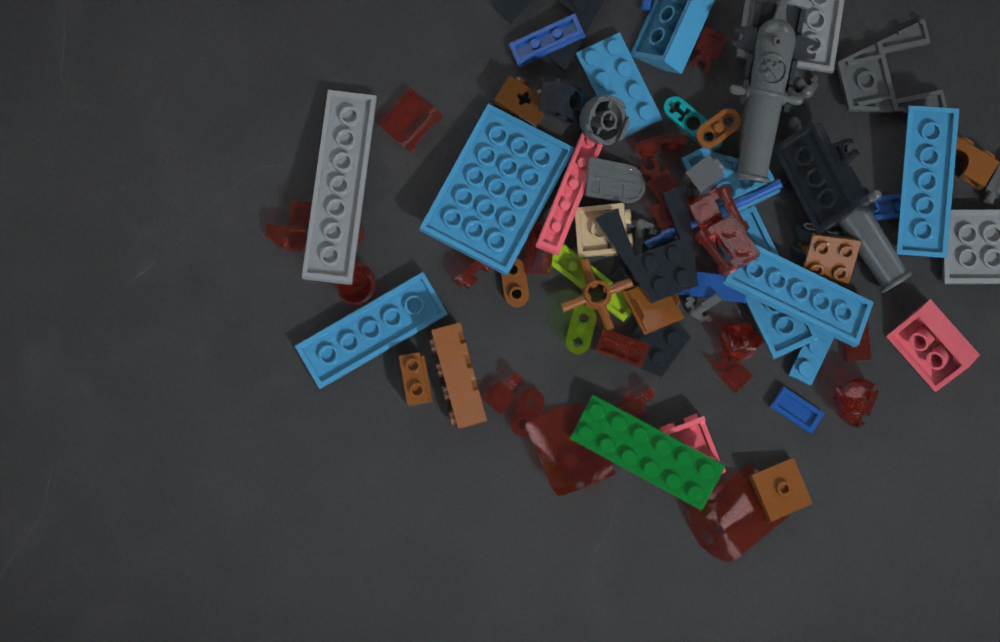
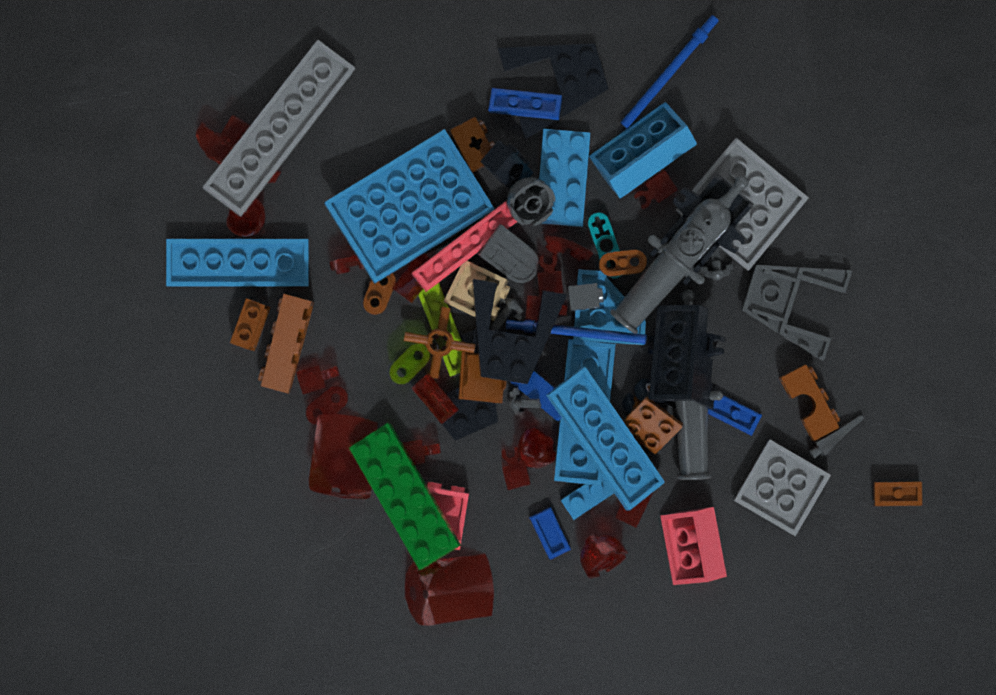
camera: 25 degrees right, 5 degrees up
clear red plate [378,88,444,154] -> none
clear red plate [688,184,750,248] -> none
clear red plate [694,215,760,277] -> none
dark orange plate [748,458,813,523] -> none
dark azure plate [896,106,959,258] -> none

